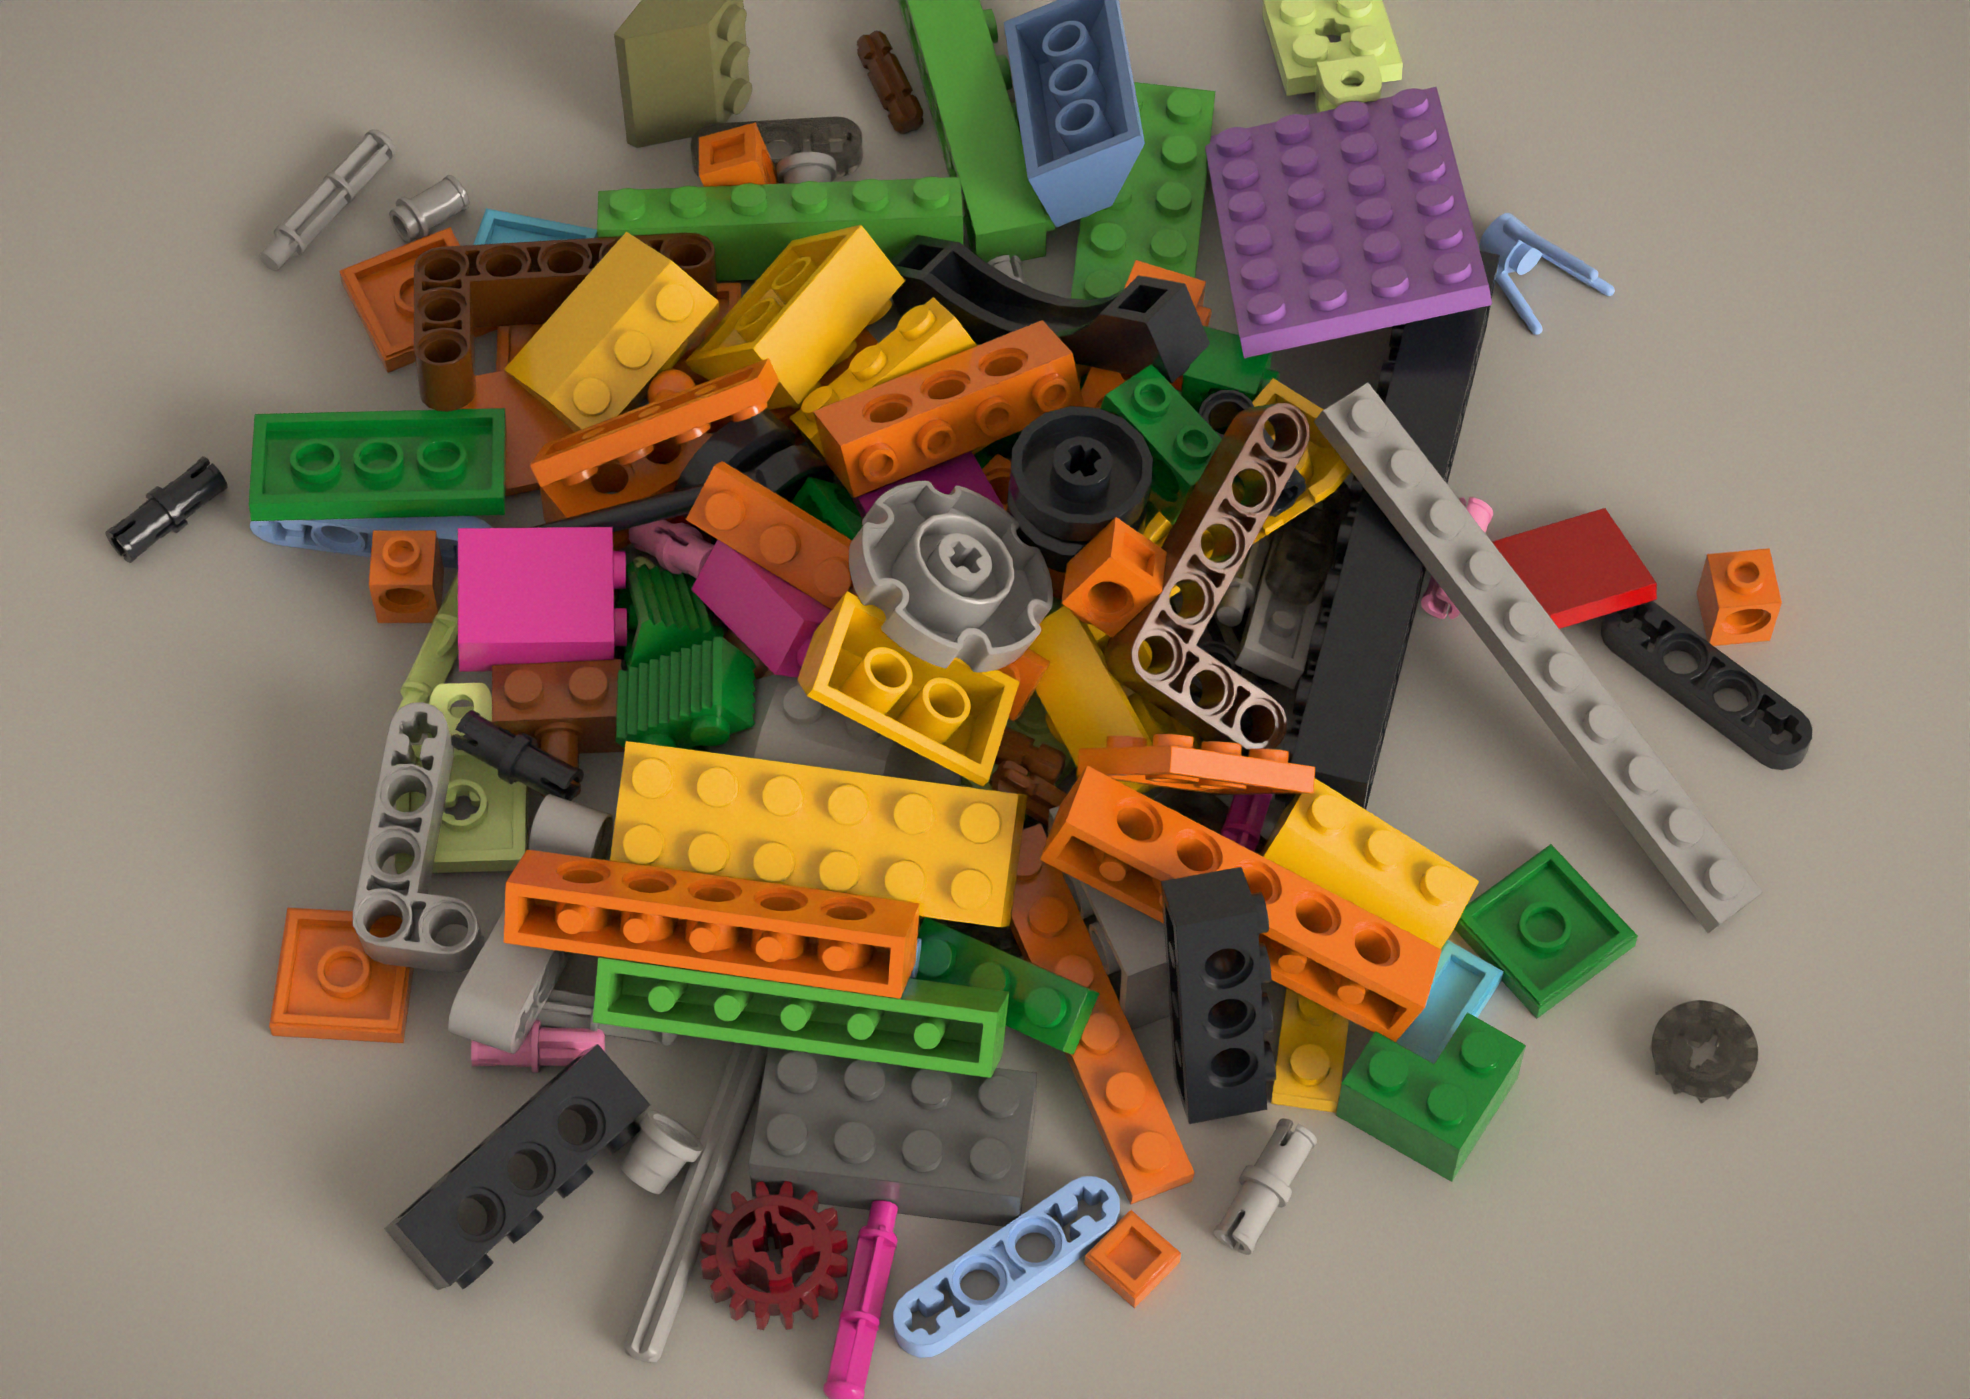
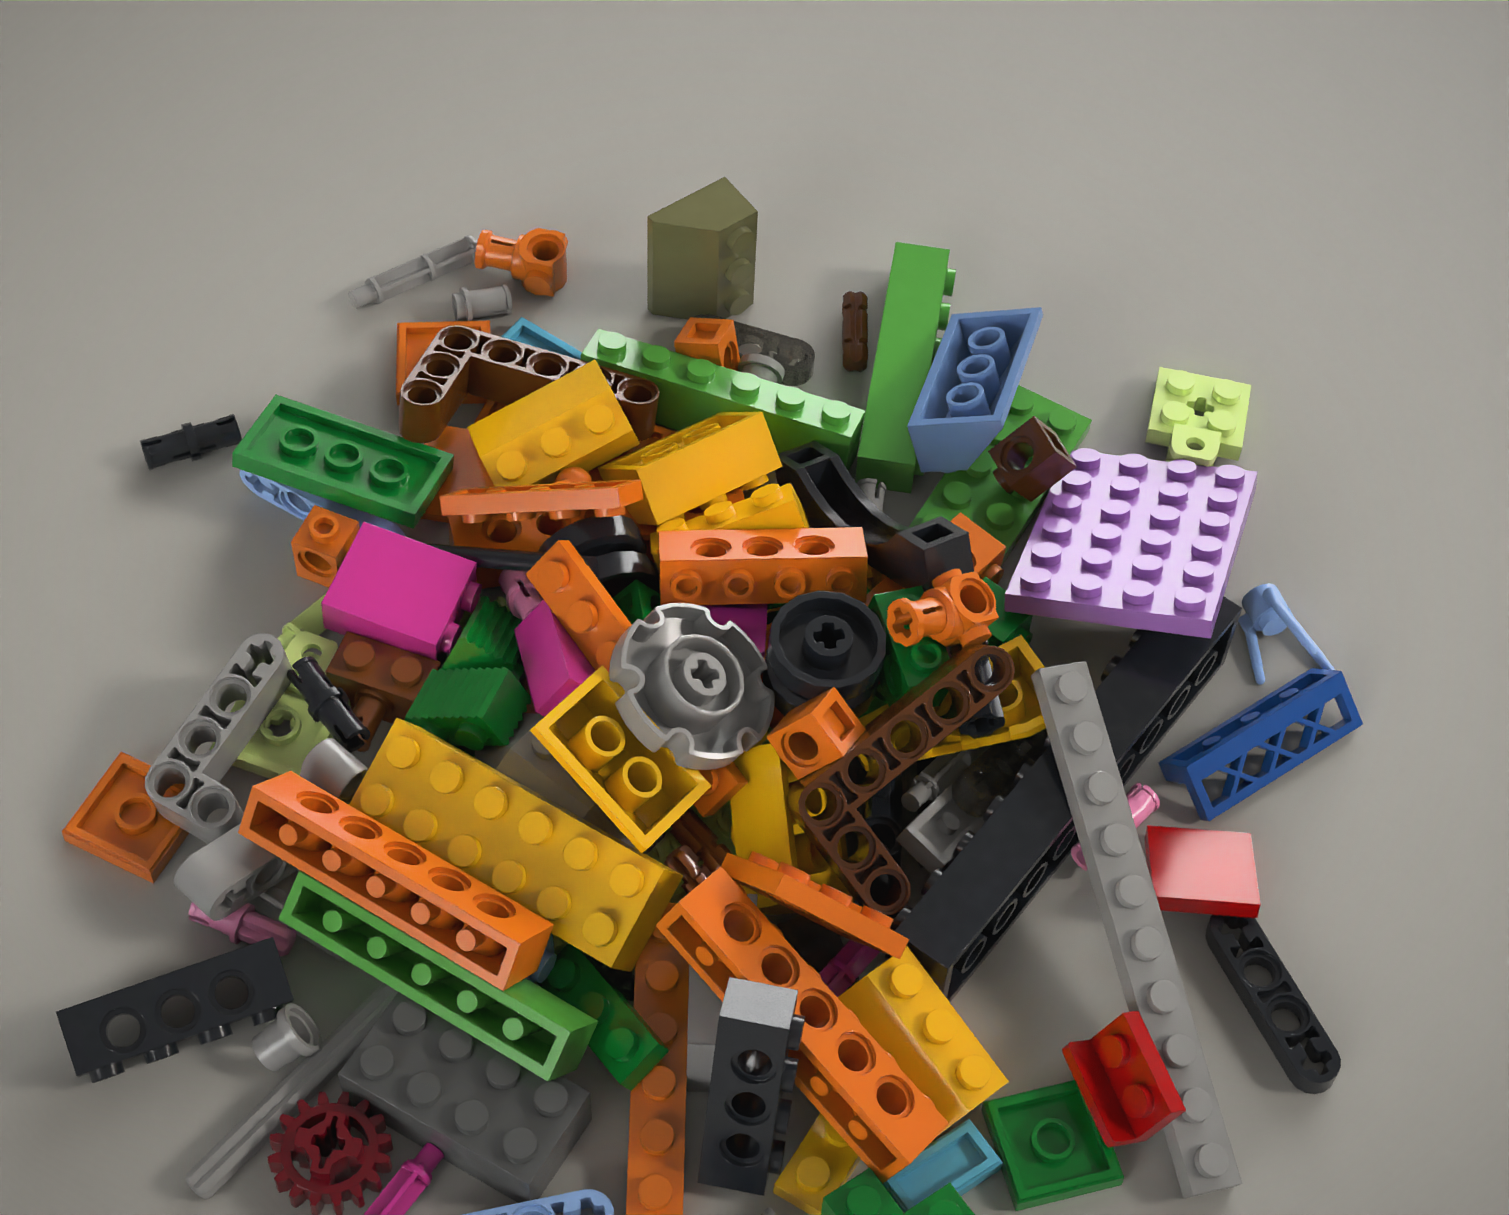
camera: 20 degrees right, 5 degrees down
orange brick [1696,548,1782,646] -> none
none -> orange connector [474,228,568,297]
none -> orange connector [887,569,999,648]
none -> reddish brown brick [988,416,1077,502]
none -> red bracket [1062,1011,1186,1147]
none -> blue fence [1158,668,1363,822]

